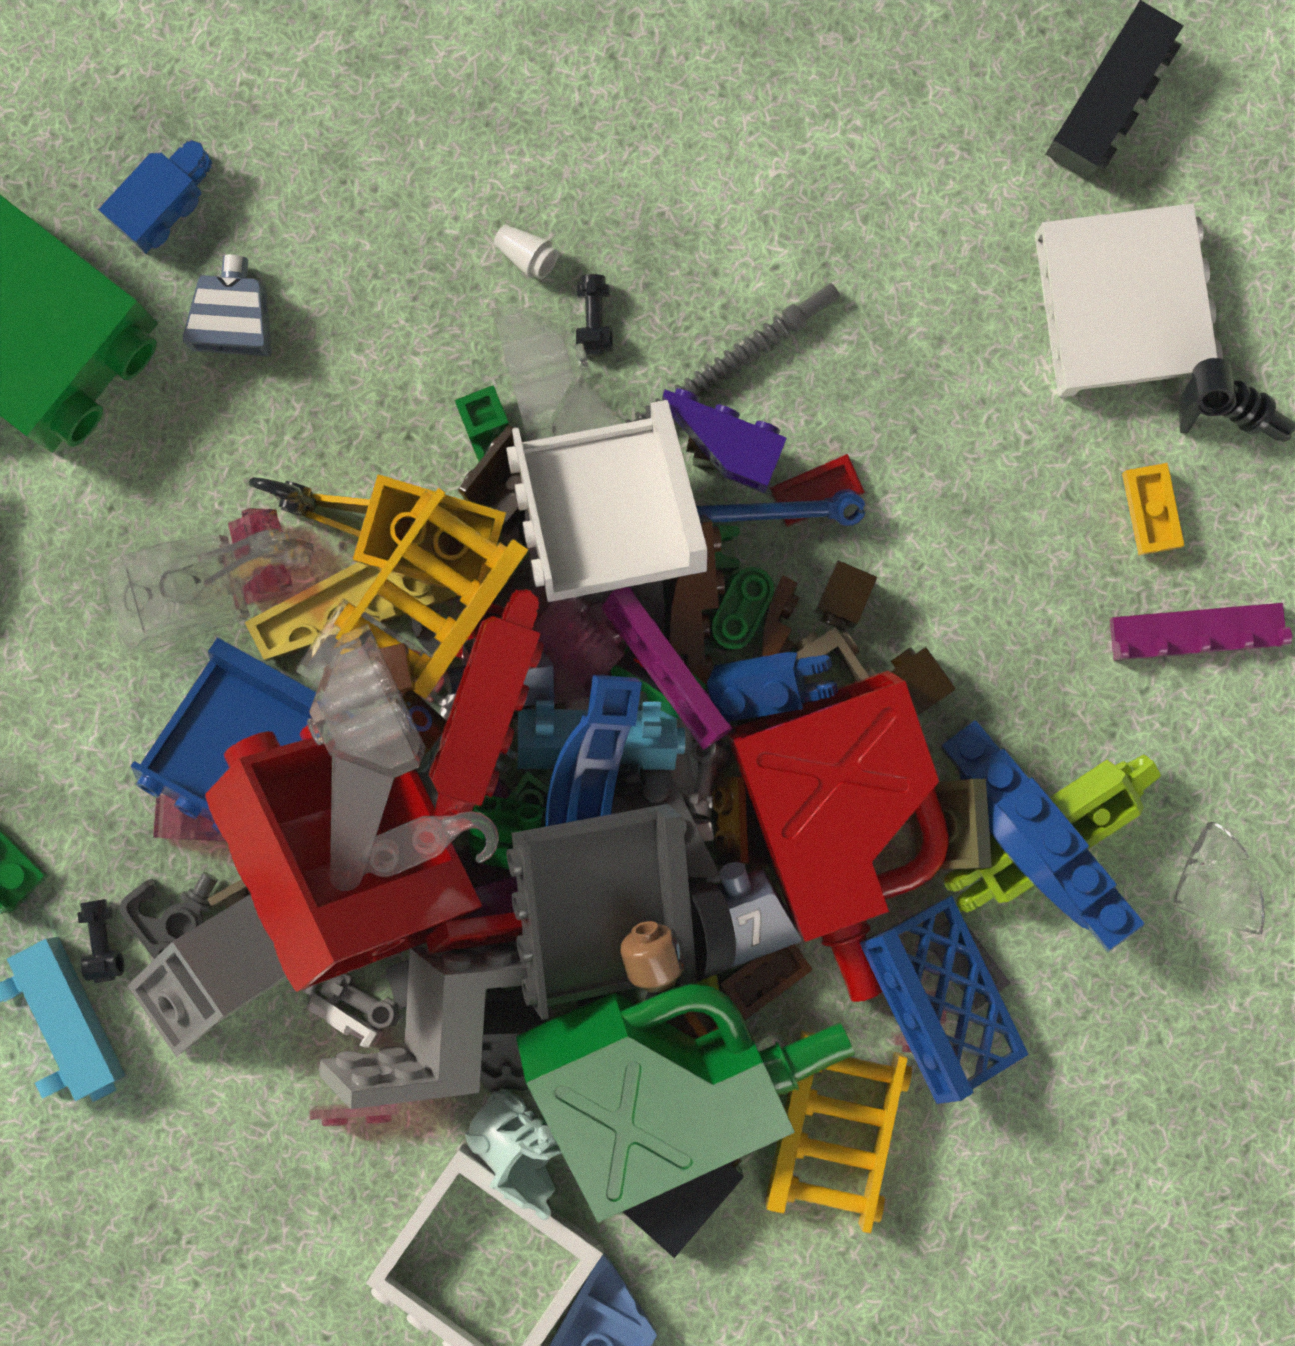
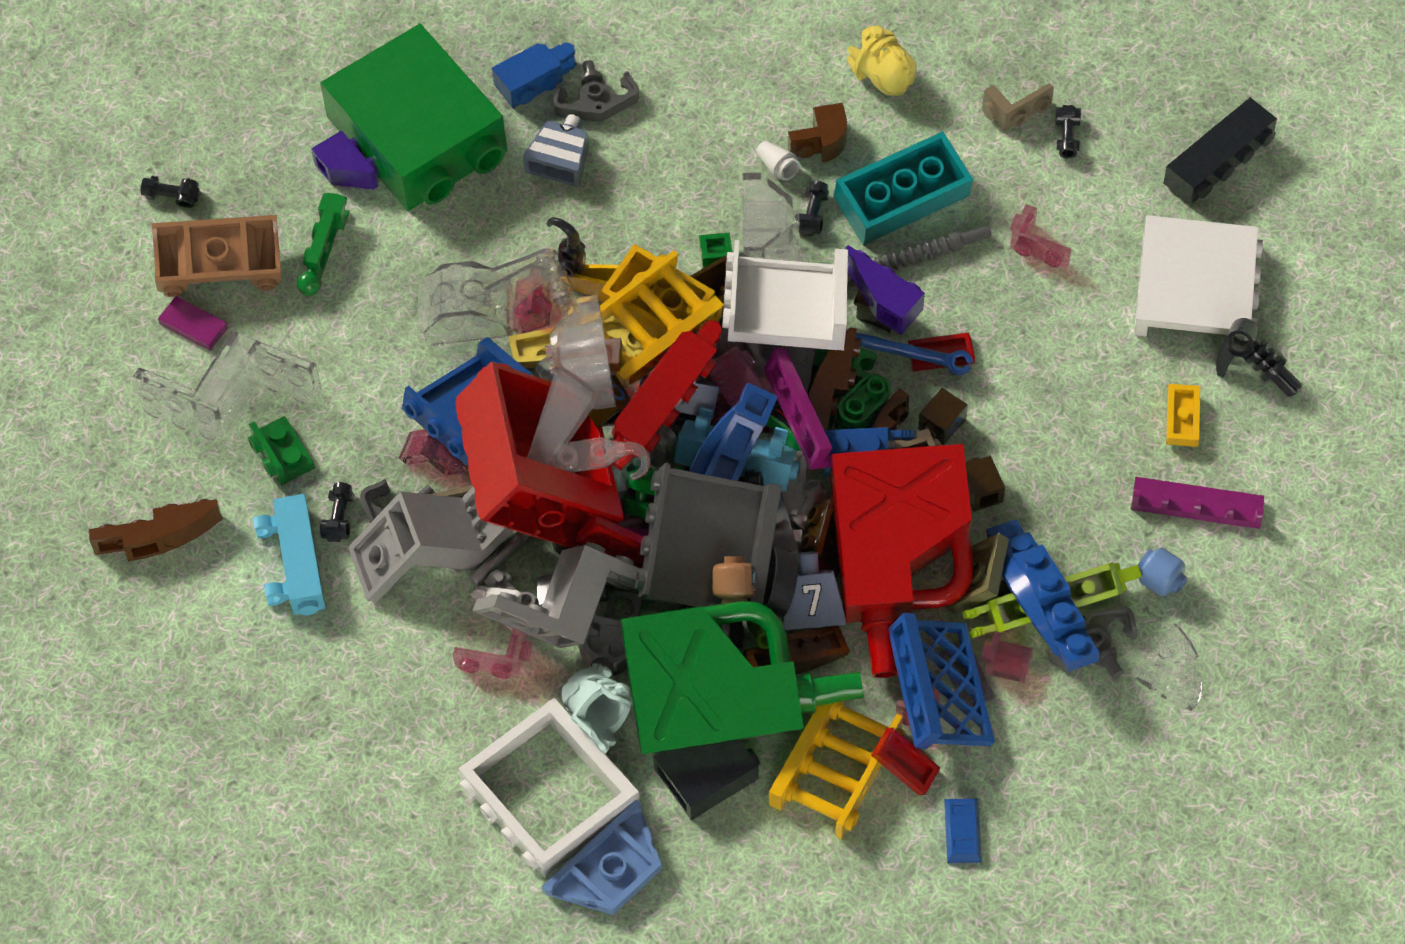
camera: 15 degrees right, 25 degrees down
none -> dark grey piece [553,60,639,122]
none -> reddish brown brick [788,102,847,163]
none -> teal brick [833,131,974,245]
none -> light yellow helmet [847,25,917,96]
none -> red tile [871,727,941,796]
none -> blue tile [944,798,982,863]
none -> clear pink bracket [981,631,1033,683]
none -> dark tan bracket [982,83,1054,131]
none -> clear pink bracket [1010,204,1072,270]
none -> dark grey piece [1048,605,1138,679]
none -> black bar [1055,105,1081,159]
none -> medium blue head [1138,548,1187,597]

